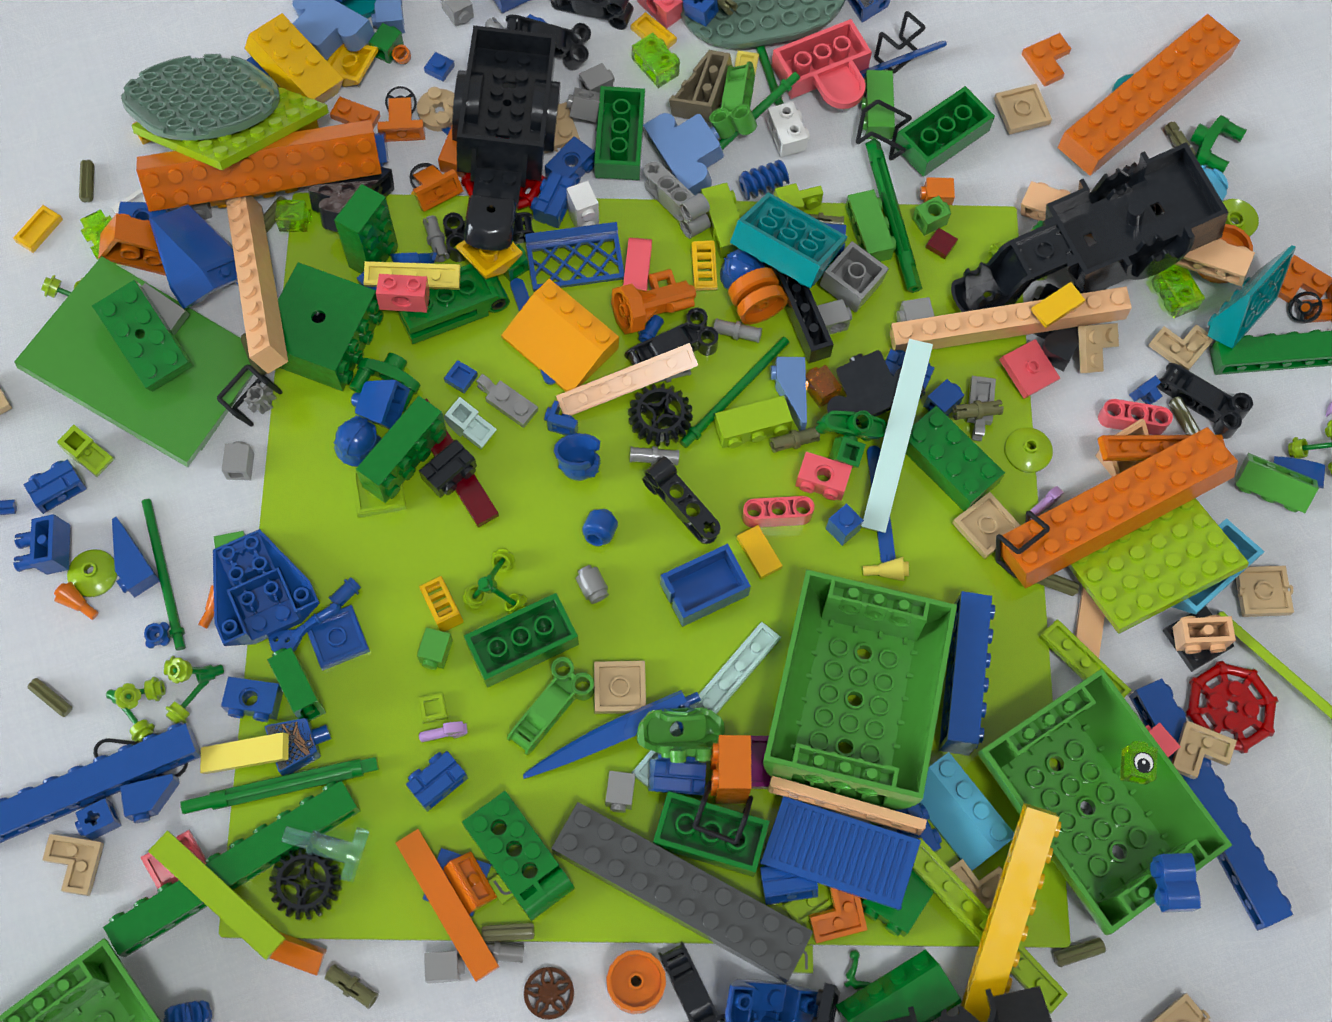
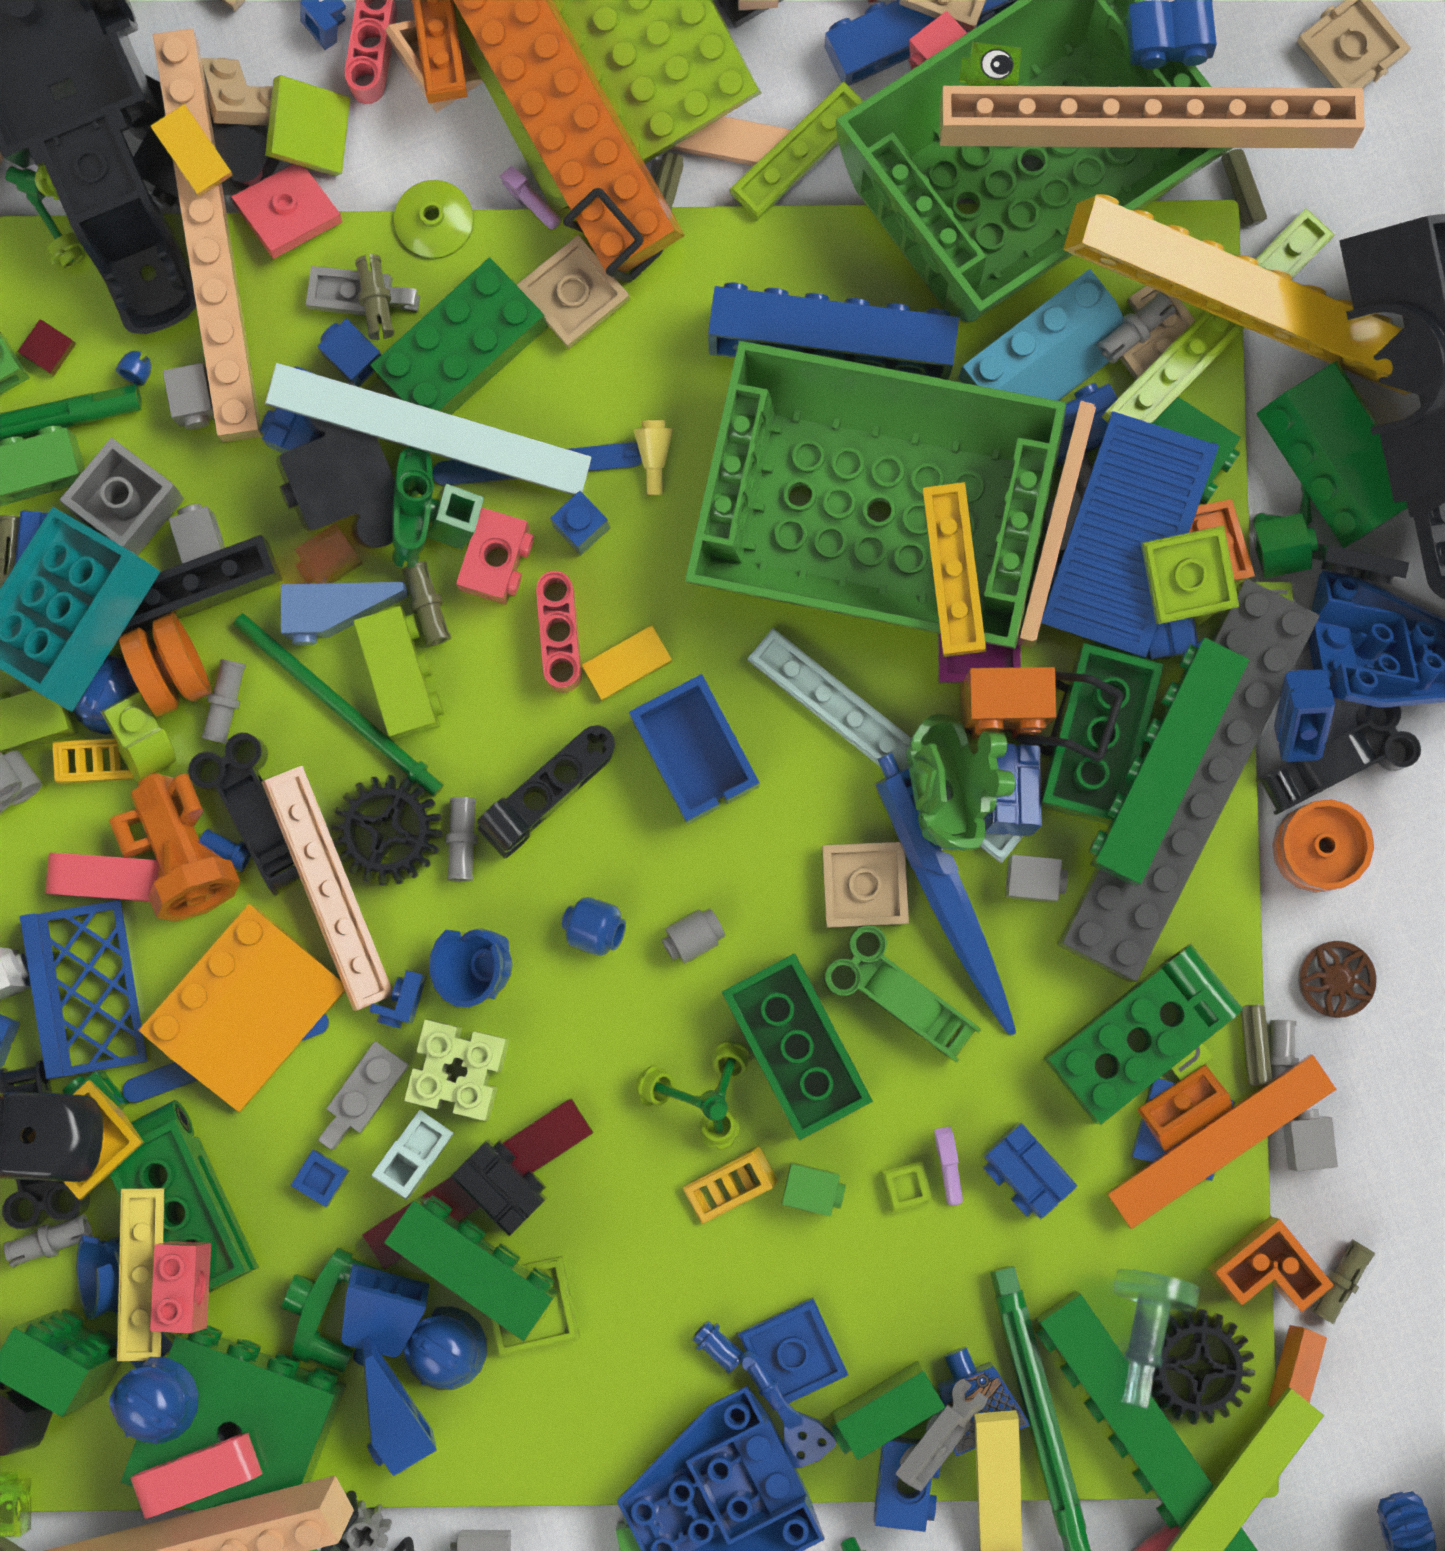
camera: 85 degrees left, 15 degrees up
none -> lime brick [100,691,176,782]
none -> blue helmet [109,1357,199,1444]
none -> blue hinge [115,351,152,386]
none -> coral beam [130,1432,263,1519]
none -> lime tile [265,75,350,176]
none -> blue slope [362,1336,437,1476]
none -> yellowish green brick [404,1020,510,1121]
none -> light grey plate [895,1379,988,1491]
none -> yellow plate [923,482,986,657]
none -> light nougat brick [939,86,1365,148]
none -> green brick [1089,637,1250,886]
none -> light grey pin [1097,292,1176,364]
none -> lime tile [1141,526,1239,624]
none -> orange brick [1207,1216,1334,1312]
none -> green brick [1254,513,1318,579]
none -> blue brick [1274,669,1335,762]

